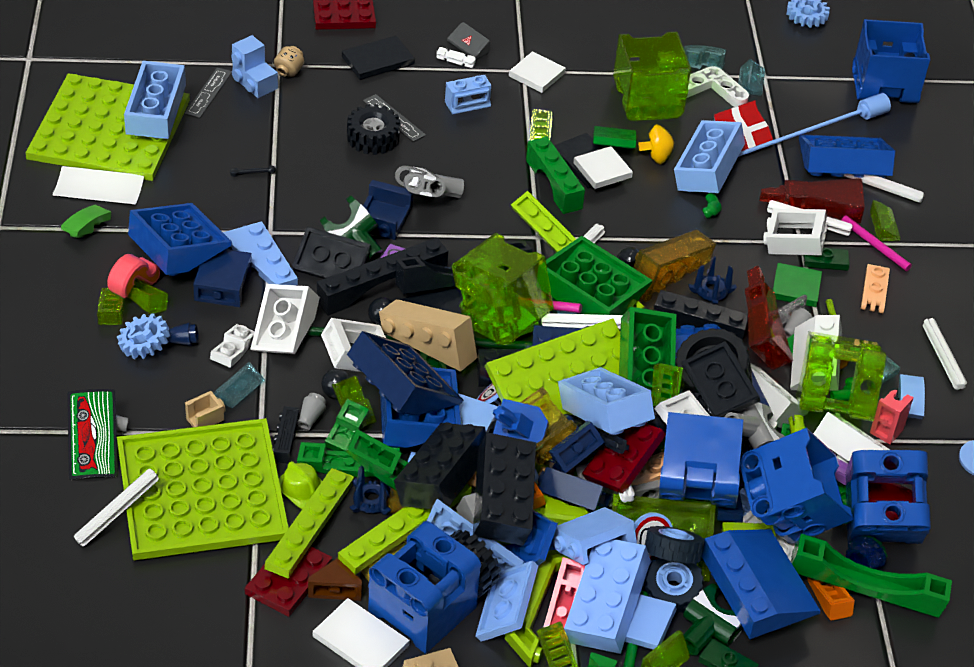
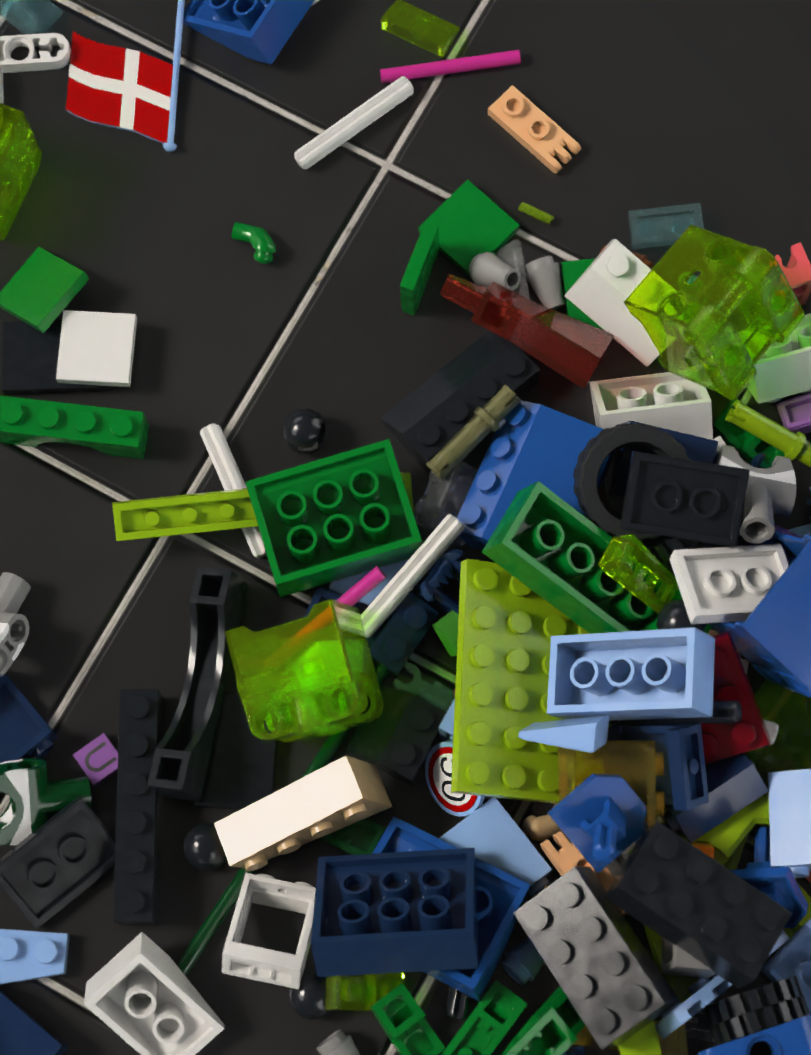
camera: 50 degrees left, 30 degrees up
clear yellow wedge [633,229,716,302] -> none
yellow piece [638,124,674,165] -> none
light blue brick [674,120,745,193] -> none
dark blue piece [688,256,737,305] -> none
clear red piece [759,178,865,223] -> none
white window [764,209,828,255] -> none
dark green plate [803,248,850,270] -> none
light blue slope [898,374,925,419] -> none
white axle [923,318,967,390] -> none
none -> green tile [400,221,439,316]
none -> olive pin [426,385,521,481]
none -> light grey cone [469,252,521,290]
none -> light blue slope [518,715,609,753]

